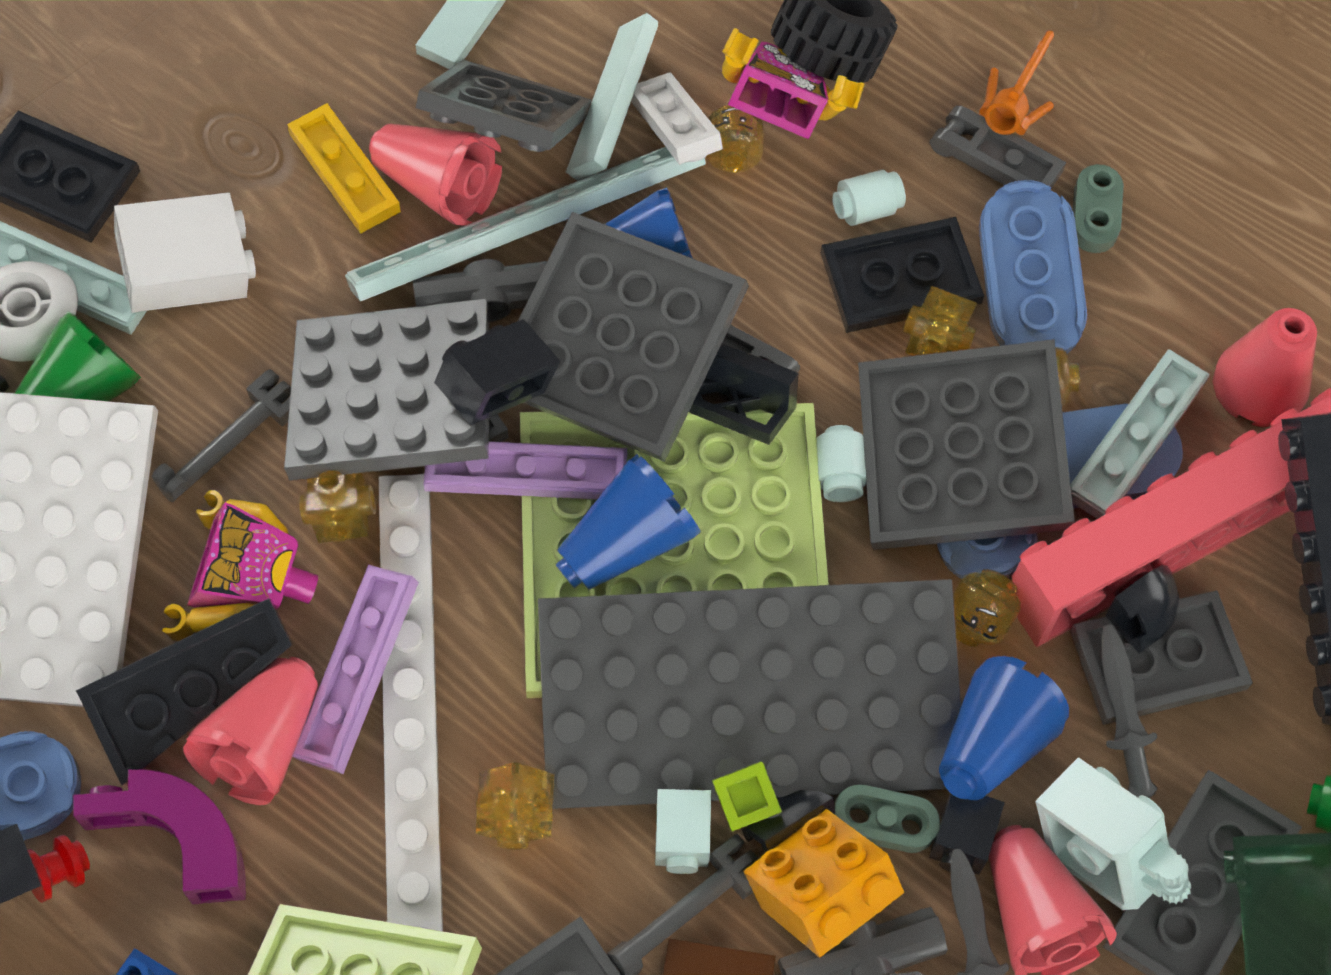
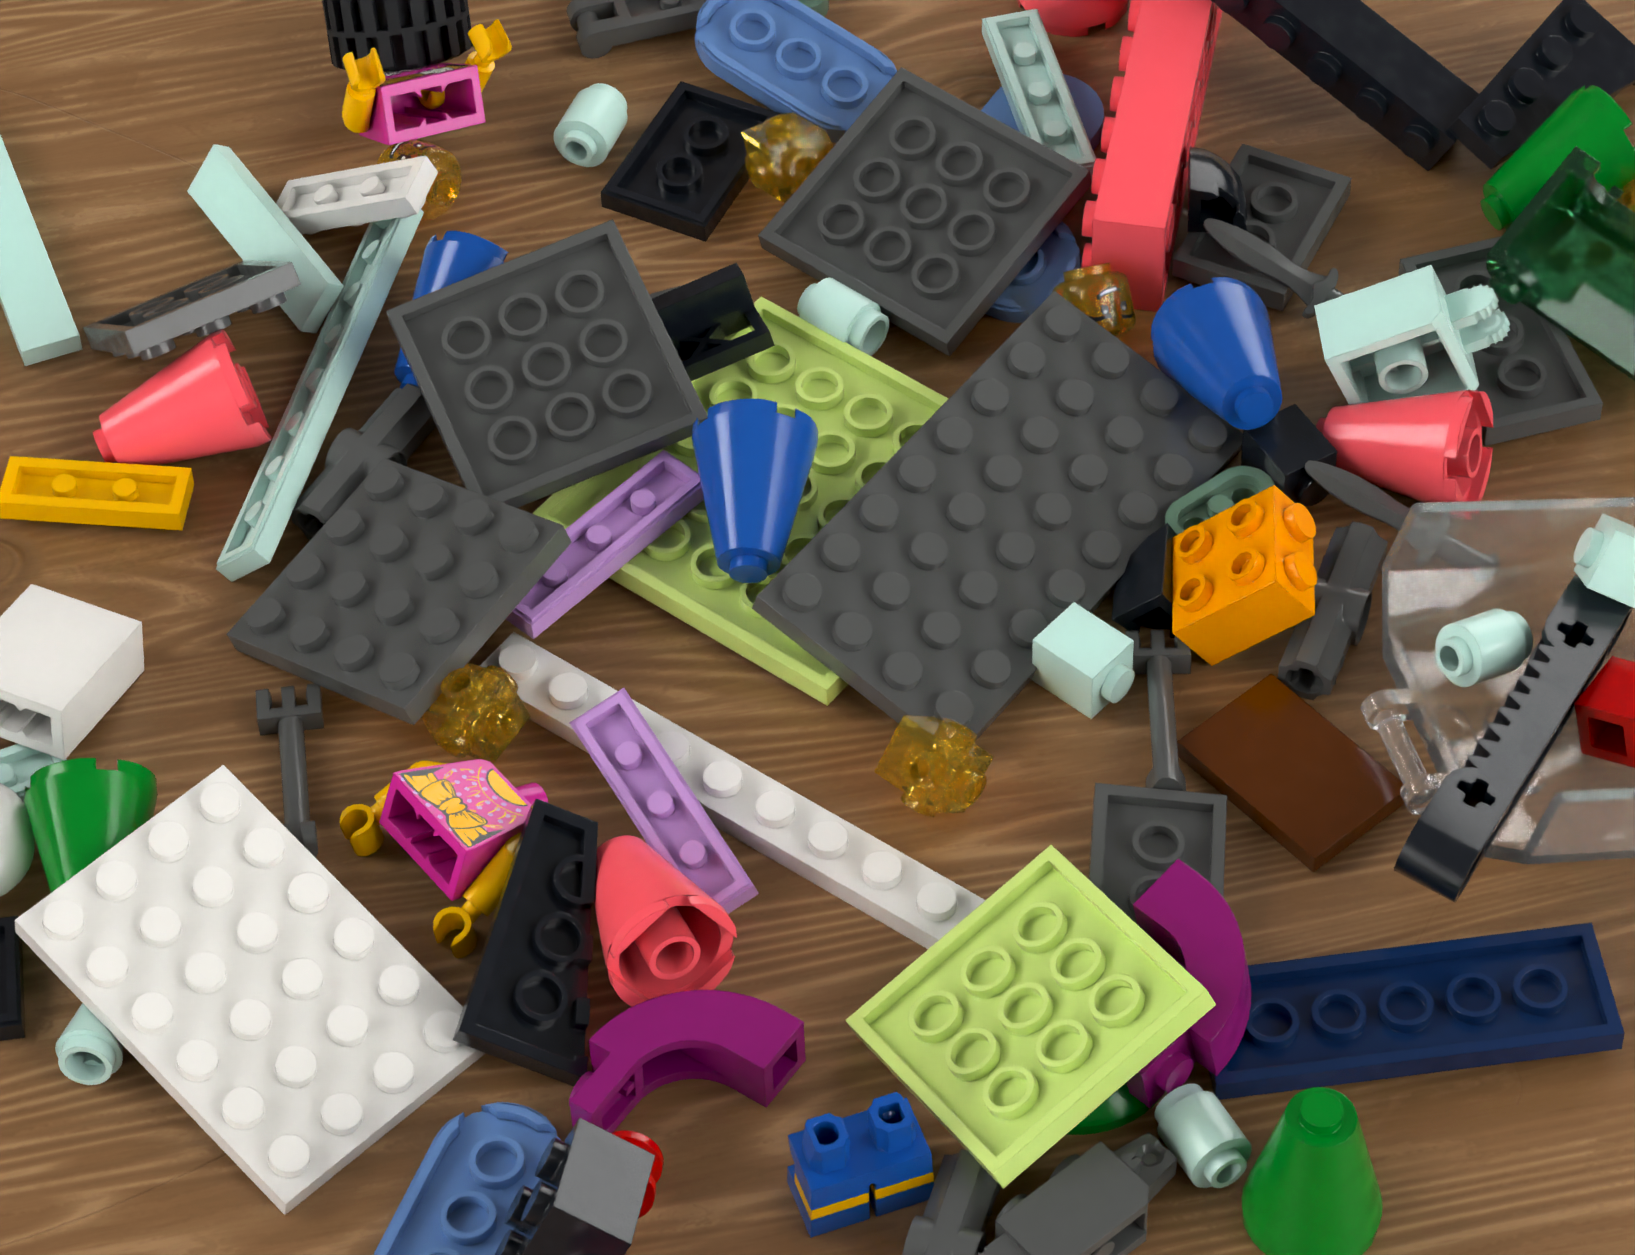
camera: 45 degrees left, 15 degrees down
black brick [434,319,560,425] -> none
lime plate [711,761,782,831] -> none

